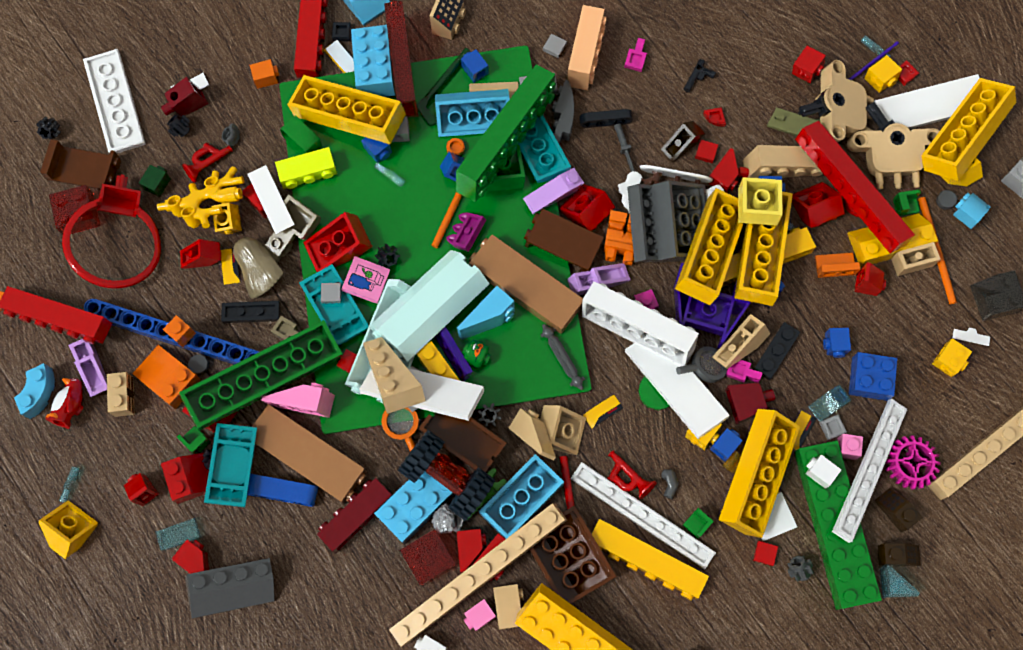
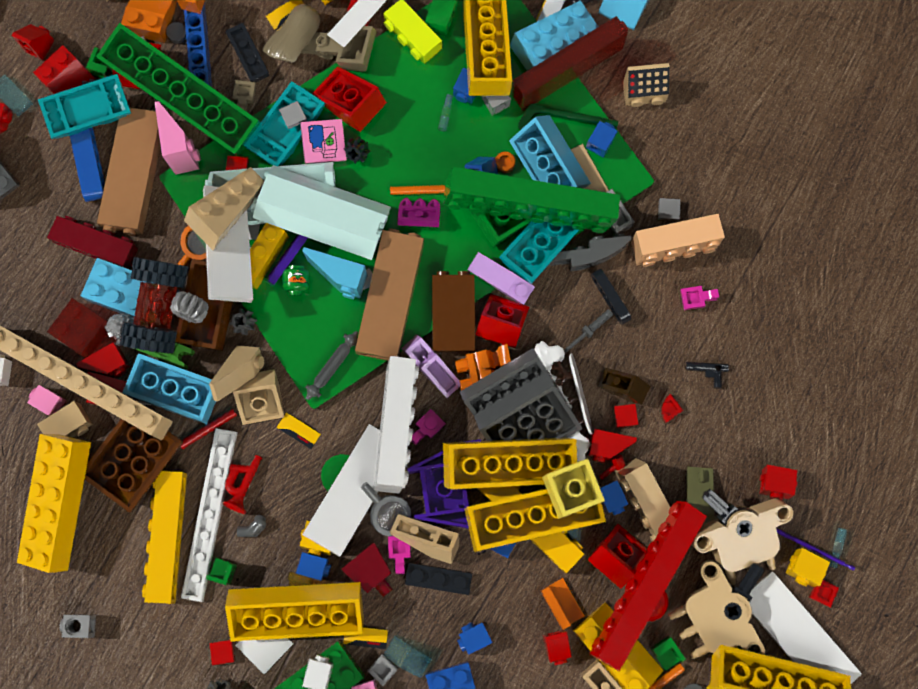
camera: 65 degrees right, 5 degrees up
none -> light grey gear [170,291,209,323]

